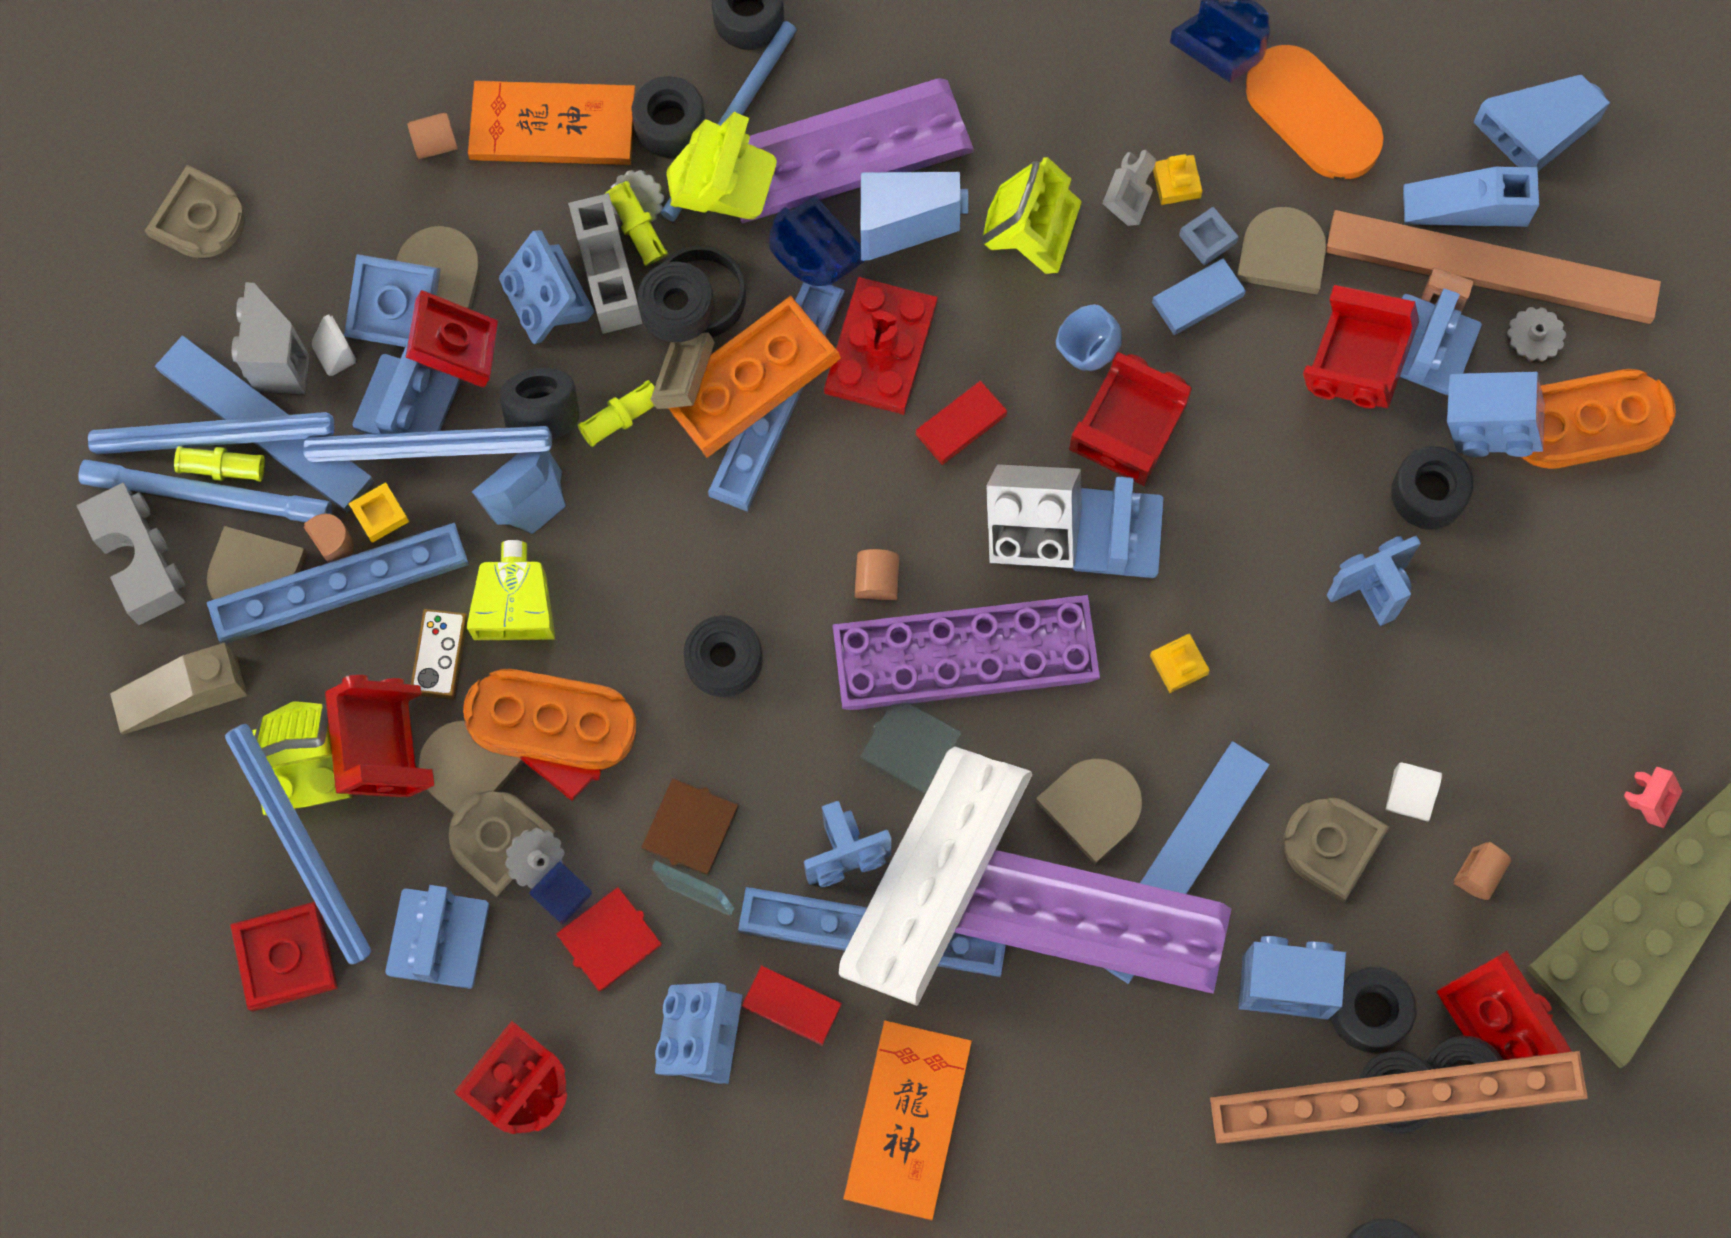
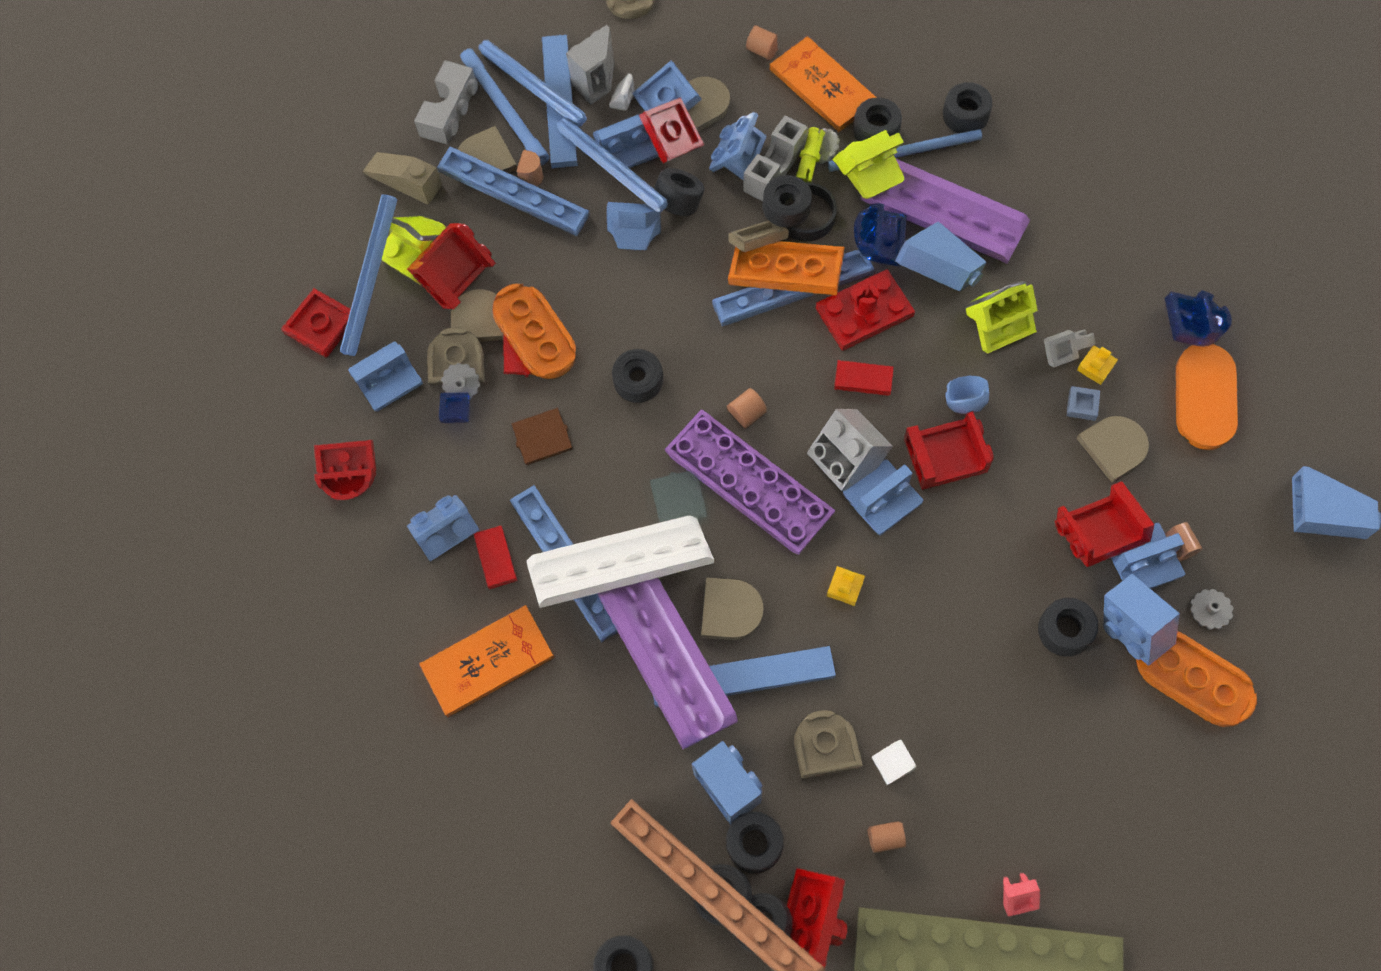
camera: 50 degrees right, 5 degrees down
neon yellow pin [174,446,265,482] -> none
yellow tile [349,482,409,543] -> none
tile [411,609,468,700] -> none
neon yellow torso [467,540,555,640] -> none
red piece [556,887,662,992] -> none
neon yellow pin [578,380,655,447] -> none
clear light blue piece [651,860,734,916] -> none
medium blue bracket [803,801,891,887] -> none
medium blue tile [1152,258,1246,335] -> none
nougat tile [1326,210,1661,324] -> none
medium blue bracket [1327,536,1421,626] -> none
medium blue slope [1403,167,1539,227] -> none

